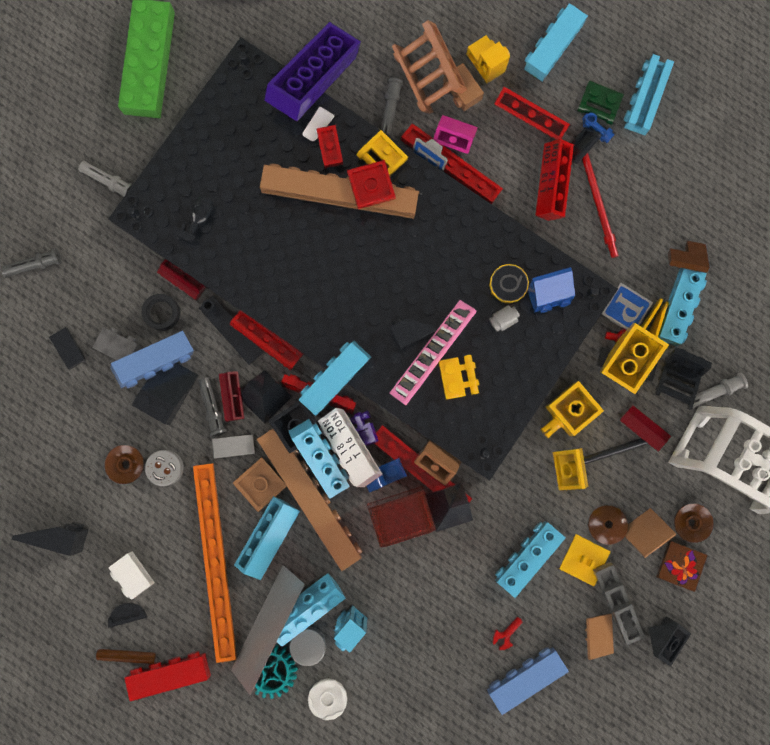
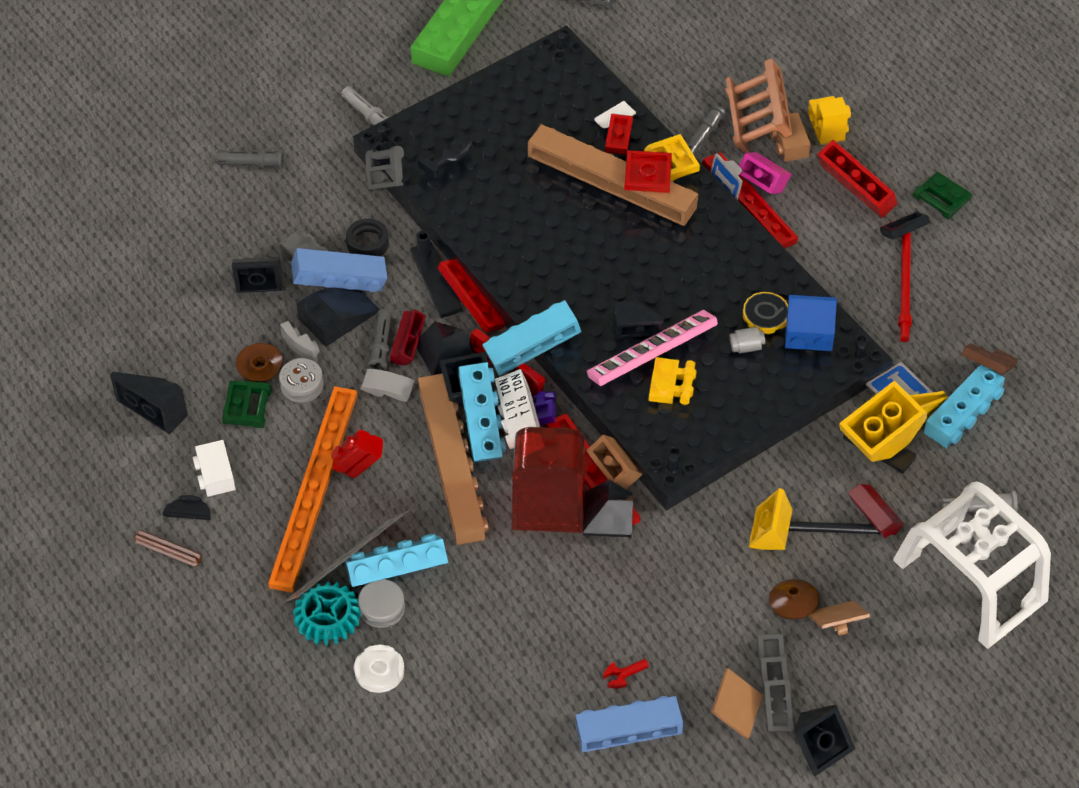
camera: 25 degrees right, 30 degrees down
black tile [49,327,86,370] -> none
red brick [124,651,211,701] -> none
dark red piece [157,259,205,301] -> none
medium nougat plate [233,457,287,512] -> none
medium azure brick [234,496,300,580] -> none
dark purple brick [264,22,361,121] -> none
medium azure brick [334,605,367,653] -> none
medium azure brick [495,521,565,598] -> none
medium azure brick [524,3,588,82] -> none
red brick [535,139,574,221] -> none
yellow brick [540,381,604,438] -> none
yellow piece [559,534,611,586] -> none
blue bar [582,113,615,143] -> none
medium azure brick [623,54,674,135] -> none
black plate [655,347,712,410] -> none
reddish brown tile [656,540,708,592] -> none
reddish brown dish [674,503,714,543] -> none
none -> dark green plate [222,380,272,428]
none -> black slope [232,257,282,293]
none -> light grey slope [280,321,320,363]
none -> red brick [331,429,383,478]
none -> dark grey plate [365,146,404,190]

